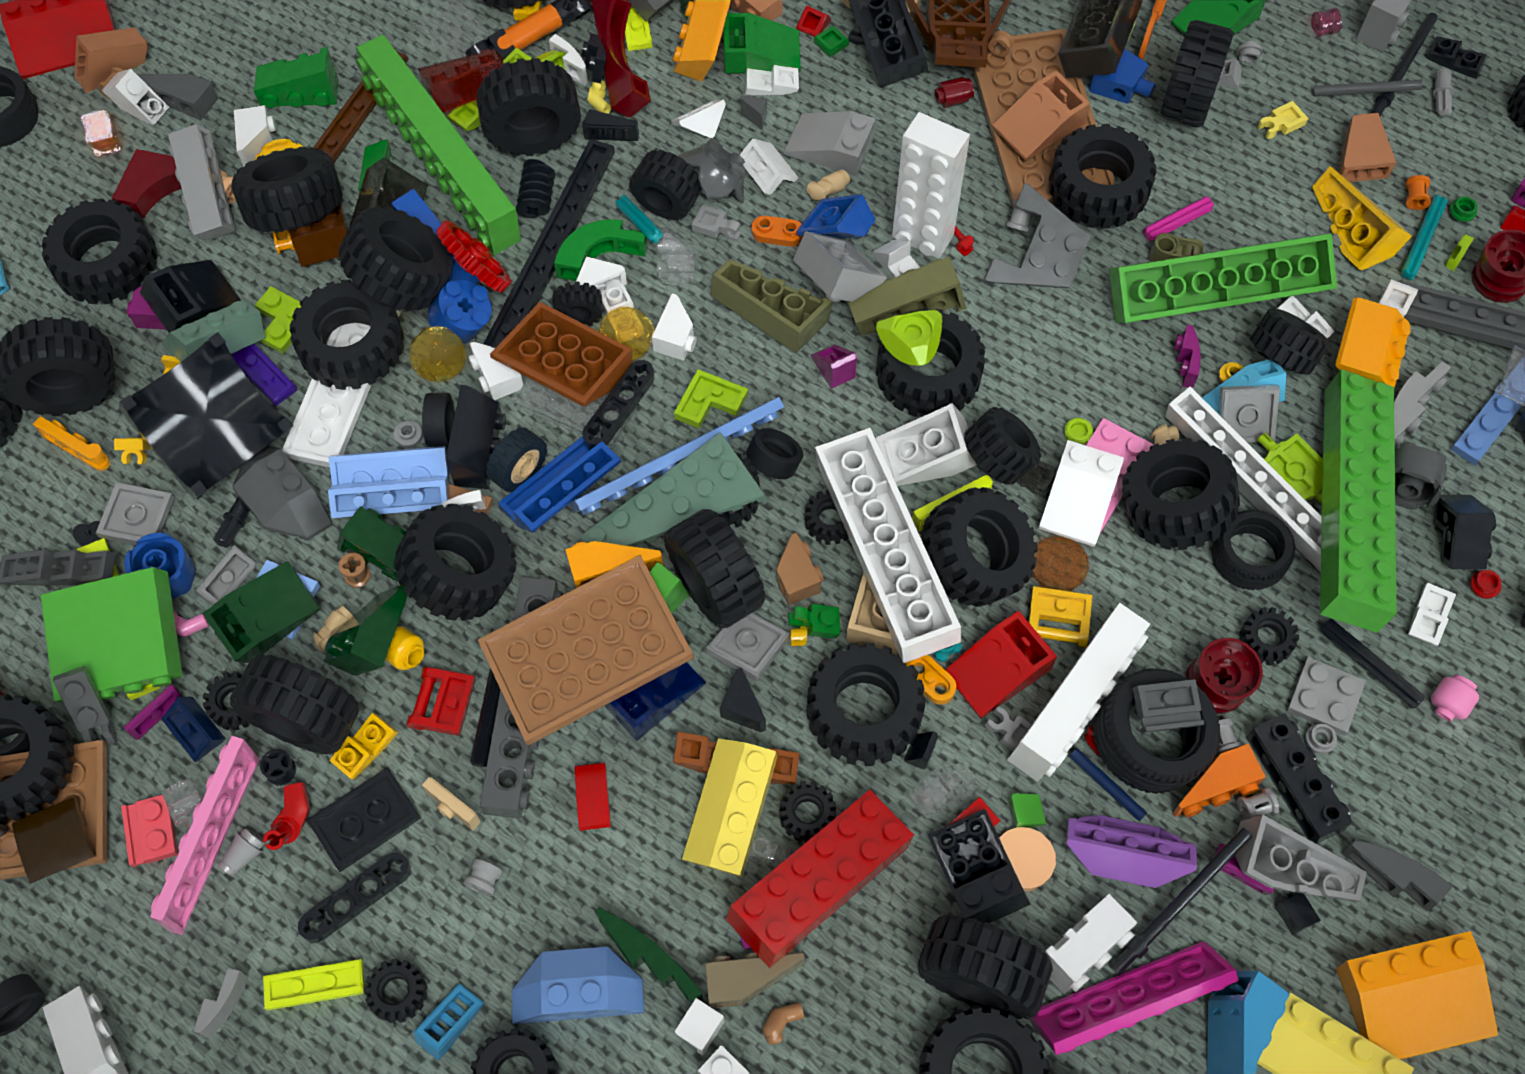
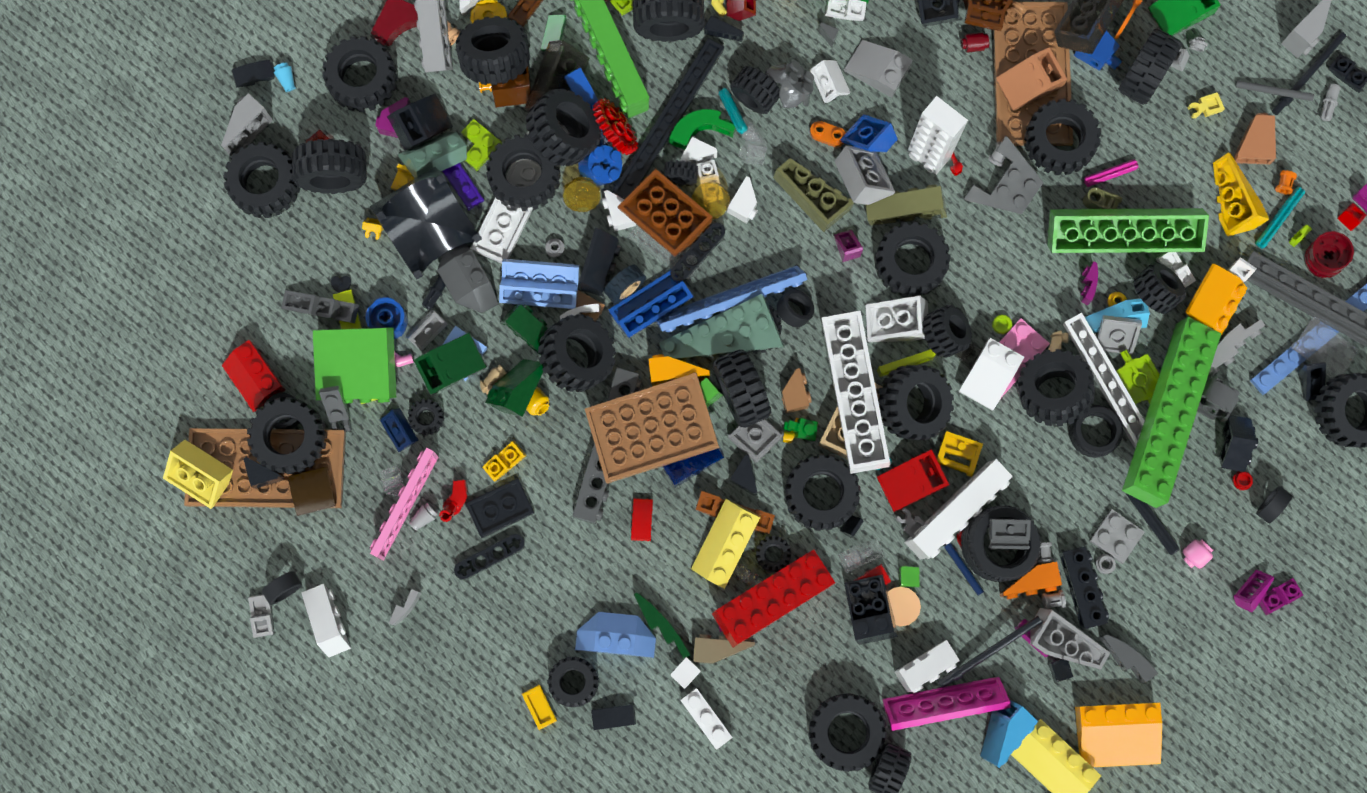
camera: 10 degrees right, 15 degrees up
light orange plate [33,416,110,471] -> none
light grey plate [96,482,174,545] -> none
coral plate [121,794,178,868] -> none
magenta slope [123,684,183,740] -> none
black tyre [230,654,359,755] -> none
black wheel [260,749,296,786] -> none
neon yellow tile [263,959,365,1011] -> none
medium nougat bush [338,553,371,588] -> none
black tyre [364,959,428,1023] -> none
red plate [406,667,476,736] -> none
dark azure slope [414,983,484,1061] -> none
black tyre [422,393,454,447] -> none
tan plate [422,777,480,831] -> none
light grey wheel [463,859,503,896] -> none
black axle [470,668,501,767] -> none
black piece [516,159,556,218] -> none
white slope [671,99,726,138] -> none
lime plate [674,369,748,429] -> none
light grey plate [691,205,741,242] -> none
medium nougat arm [763,1002,804,1045] -> none
black tyre [805,489,849,545] -> none
tan arm [806,169,850,201] -> none
white slope [872,240,920,278] -> none
lime hat [876,310,942,366] -> none
light orange plate [906,654,956,705] -> none
black tyre [917,915,1053,1019] -> none
clear orange tile [1031,537,1089,592] -> none
medium lavender wedge [1066,815,1197,888] -> none
dark red wheel [1185,638,1263,714] -> none
black tyre [1239,607,1299,666] -> none
clear pink wheel [1311,8,1342,37] -> none
white slope [1408,583,1456,647] -> none
green plate [1449,196,1478,222] -> none

